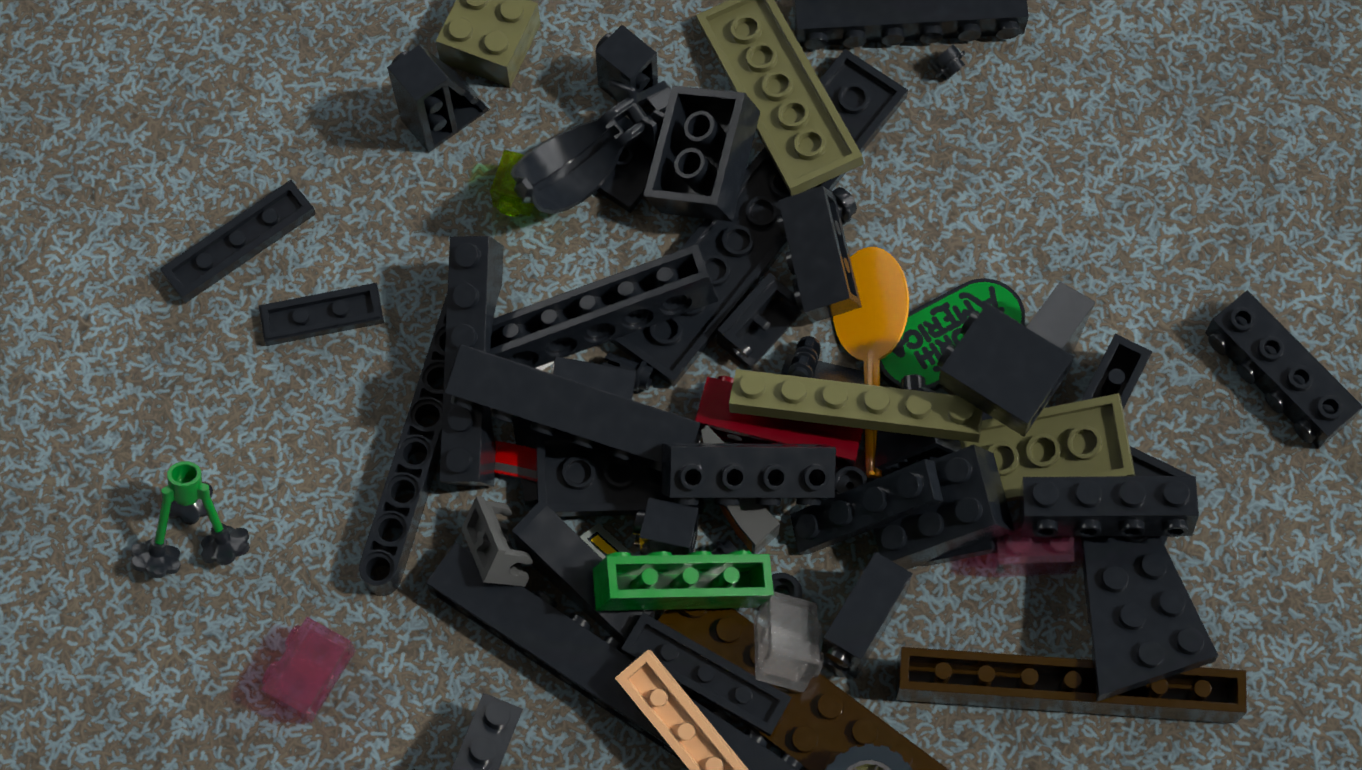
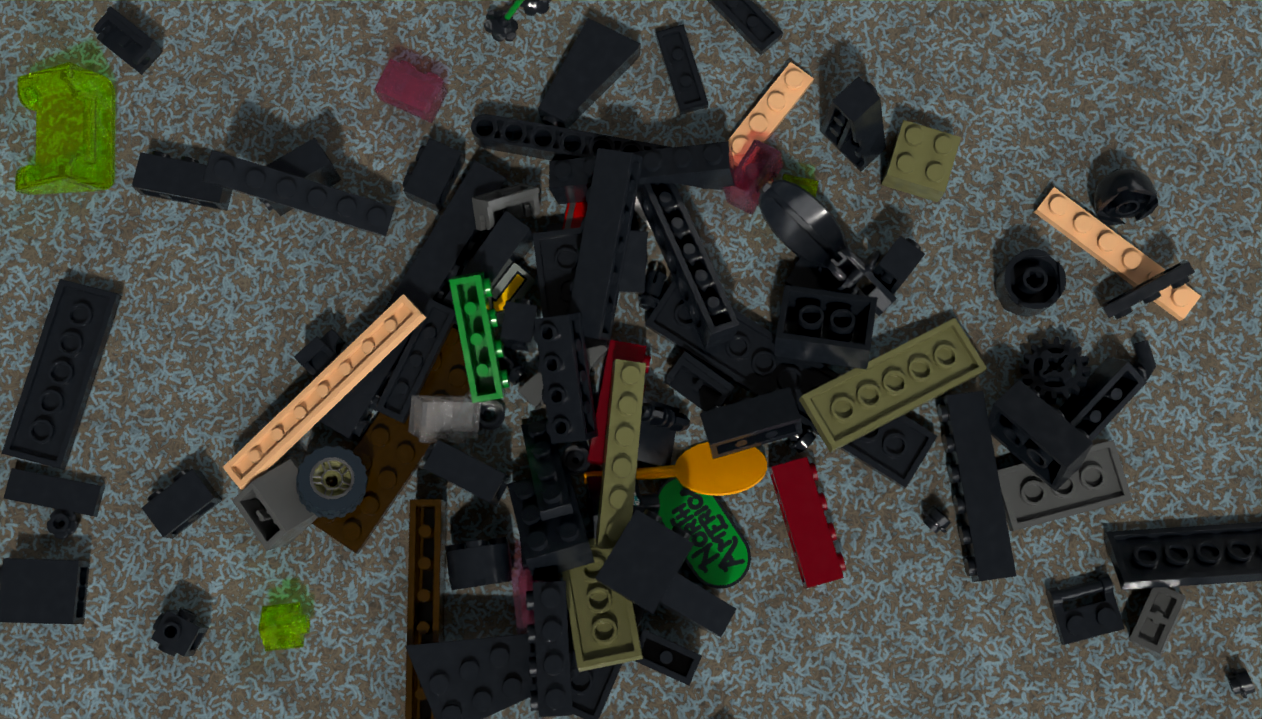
camera: 85 degrees right, 10 degrees up
none -> black brick [403,138,465,213]
none -> black brick [445,537,513,590]
none -> black slope [538,18,641,128]
none -> clear pink brick [723,140,783,214]
none -> light nougat plate [728,62,814,171]
none -> dark red brick [768,457,846,589]

